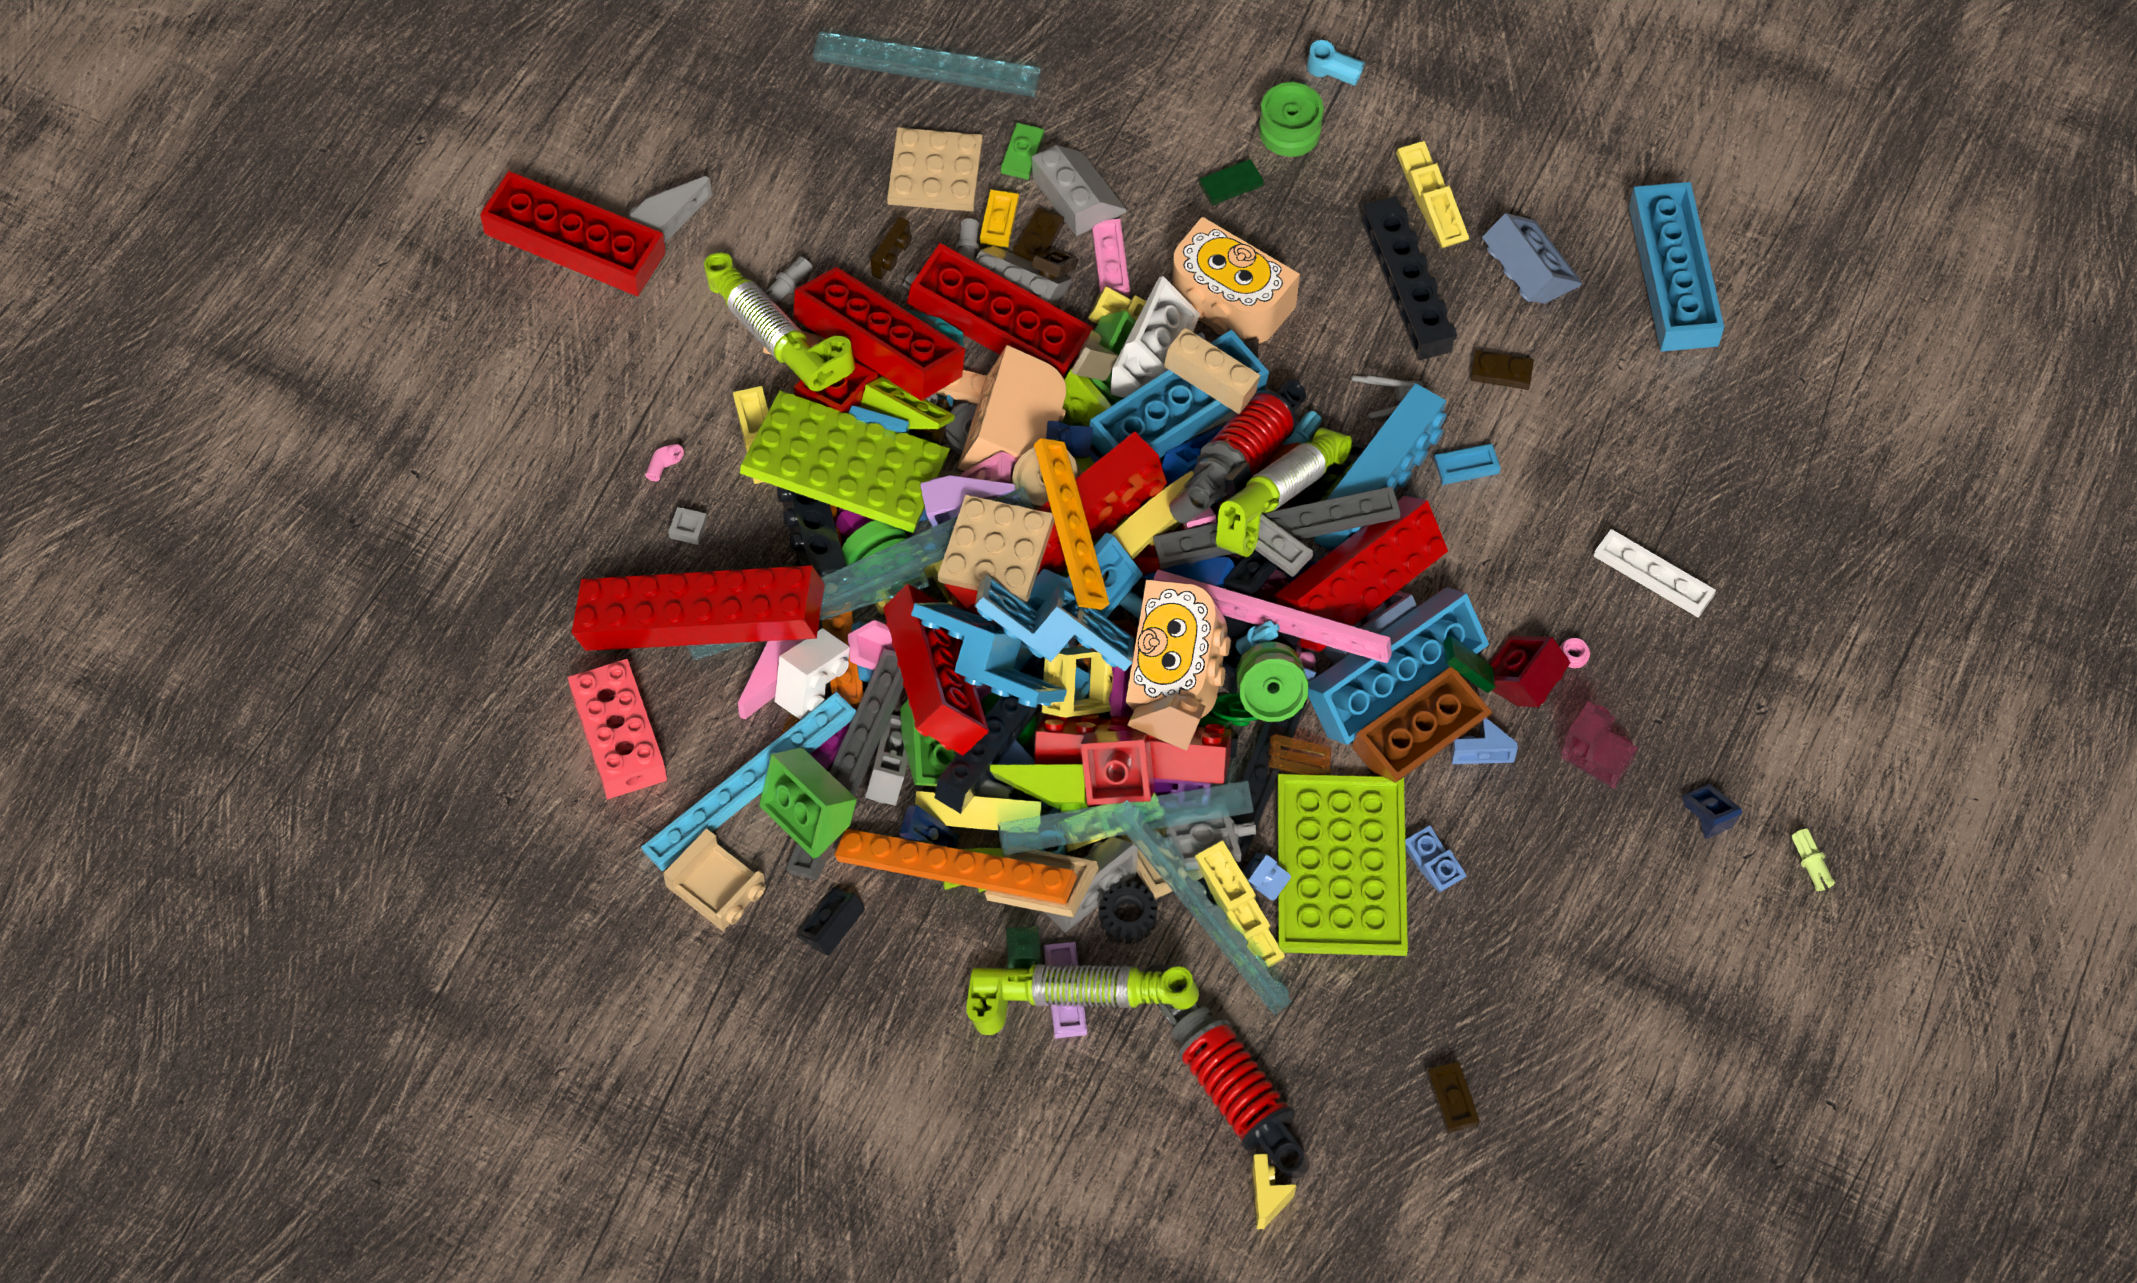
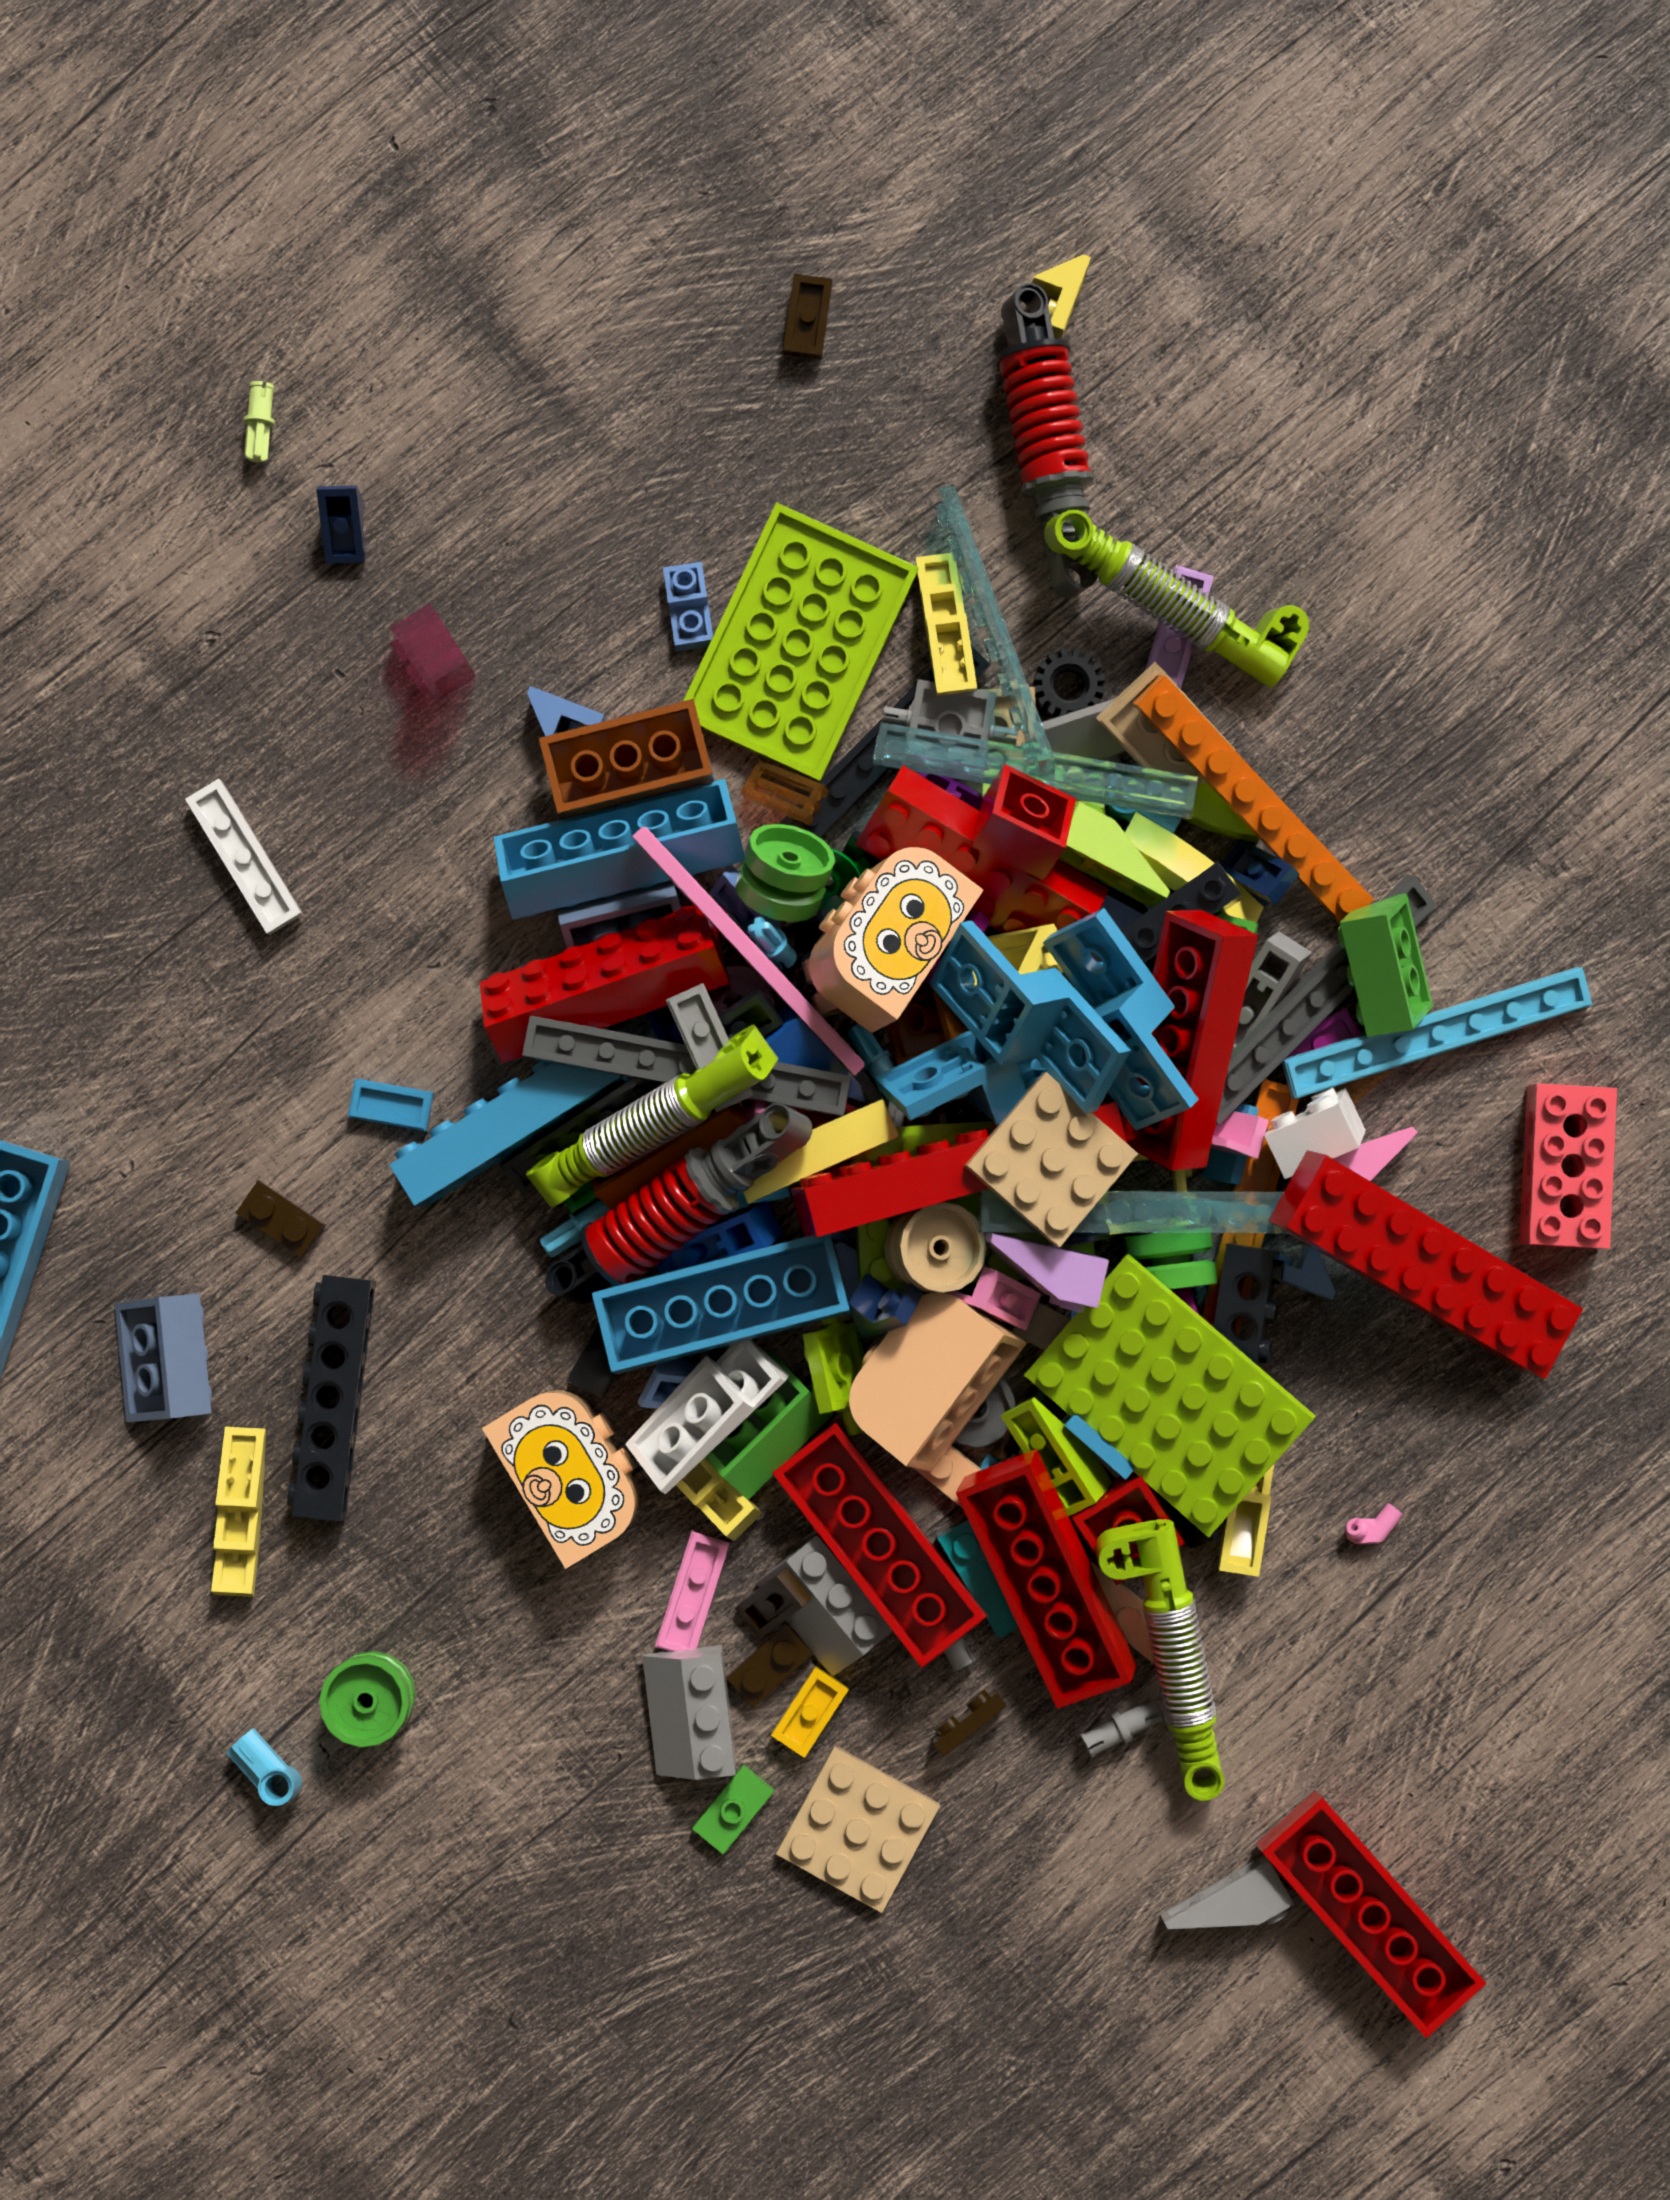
camera: 155 degrees left, 25 degrees up
tan panel [663,828,765,931] -> none
light grey plate [668,507,707,545] -> none
black slope [796,887,865,956] -> none
clear light blue plate [813,32,1041,97] -> none
light grey pin [956,218,979,261] -> none
clear green brick [1006,926,1041,969] -> none
light orange plate [1033,438,1110,610] -> none
dark tan slope [1071,331,1118,381] -> none
slope [1128,693,1206,751] -> none
tan brick [1164,327,1260,414] -> none
dark green tile [1199,159,1264,206] -> none
black tile [1224,462,1252,498] -> none
medium blue slope [1242,852,1291,900] -> none
light grey plant [1351,375,1423,419] -> none
dark green tile [1443,636,1496,693] -> none
dark red slope [1489,635,1571,708] -> none
bright pink plate [1560,638,1590,668] -> none

